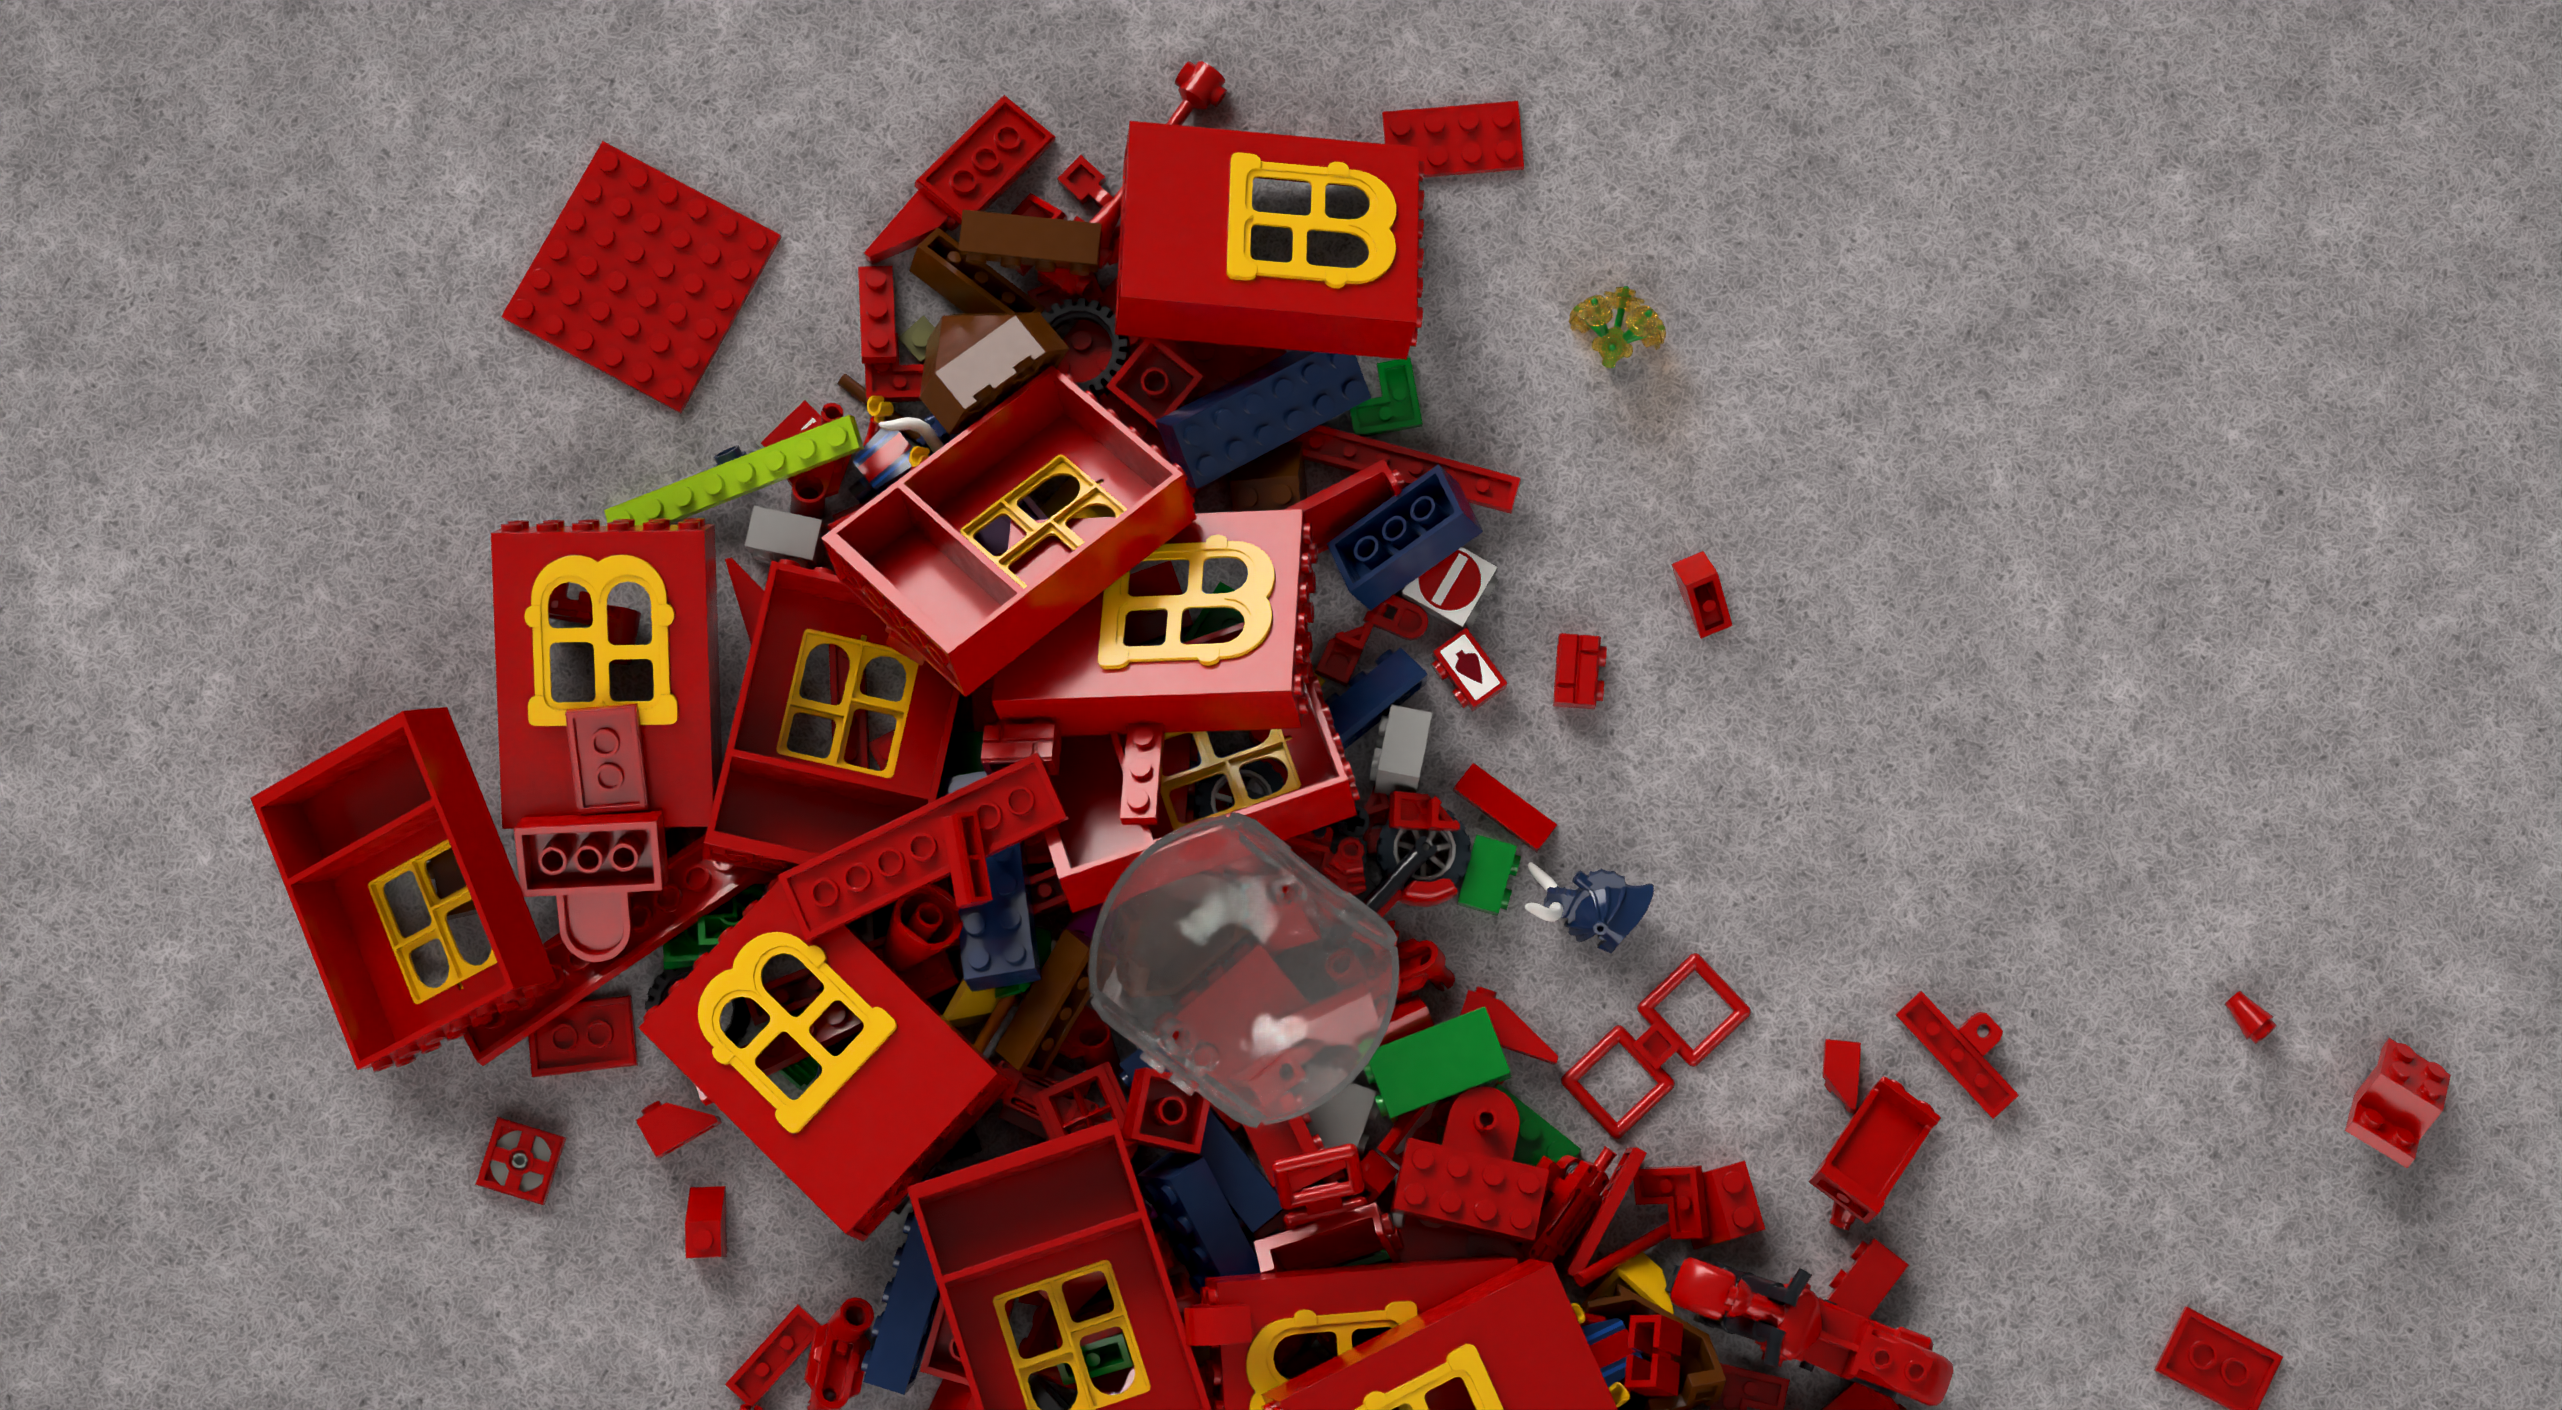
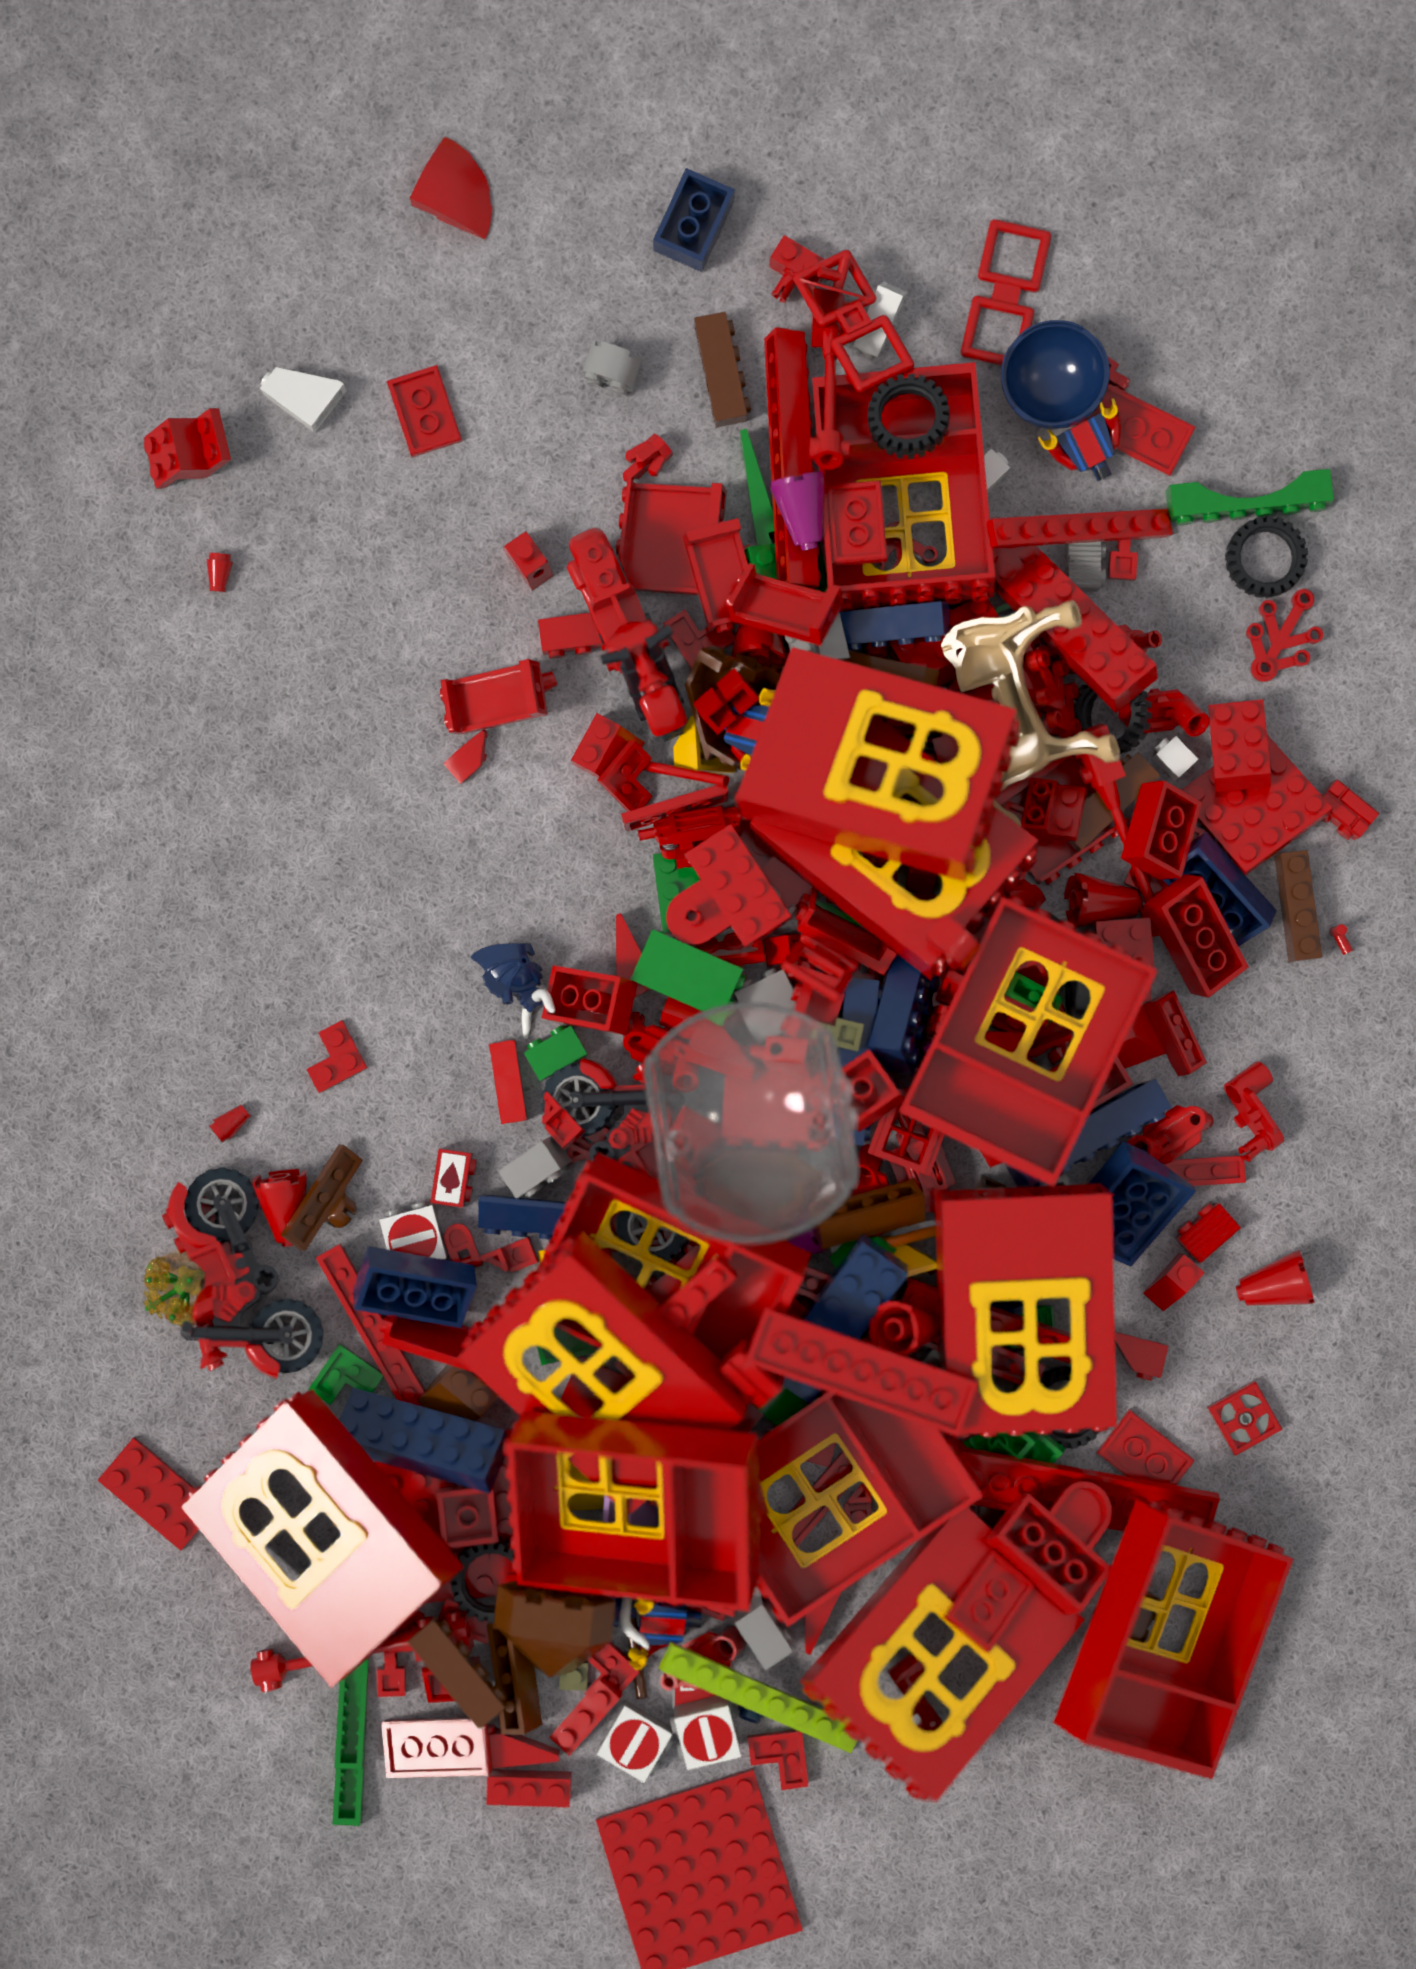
camera: 145 degrees left, 5 degrees up
red piece [941,811,993,909] -> none
red brick [1553,633,1607,710] -> none
red bar [1561,953,1751,1139] -> none
red slope [1671,551,1733,639] -> none
red plate [1895,991,2019,1119] -> none
none -> piece [161,1167,324,1379]
none -> red cone [209,1104,251,1143]
none -> red cone [252,1169,308,1247]
none -> white slope [260,367,347,433]
none -> reddish brown plate [281,1144,363,1251]
none -> red plate [306,1020,368,1093]
none -> green slope [332,1658,369,1826]
none -> red brick [486,1769,572,1808]
none -> red torso [503,531,554,591]
none -> red brick [542,965,637,1036]
none -> piece [596,1700,674,1783]
none -> piece [670,1696,741,1770]
none -> red plate [747,1729,809,1790]
none -> olive plate [812,1018,864,1051]
none -> red slope [844,1482,872,1524]
none -> red tile [1047,1042,1071,1064]
none -> dark blue slope [1088,1141,1197,1267]
none -> red brick [1175,1202,1241,1264]
none -> red cone [1235,1250,1315,1306]

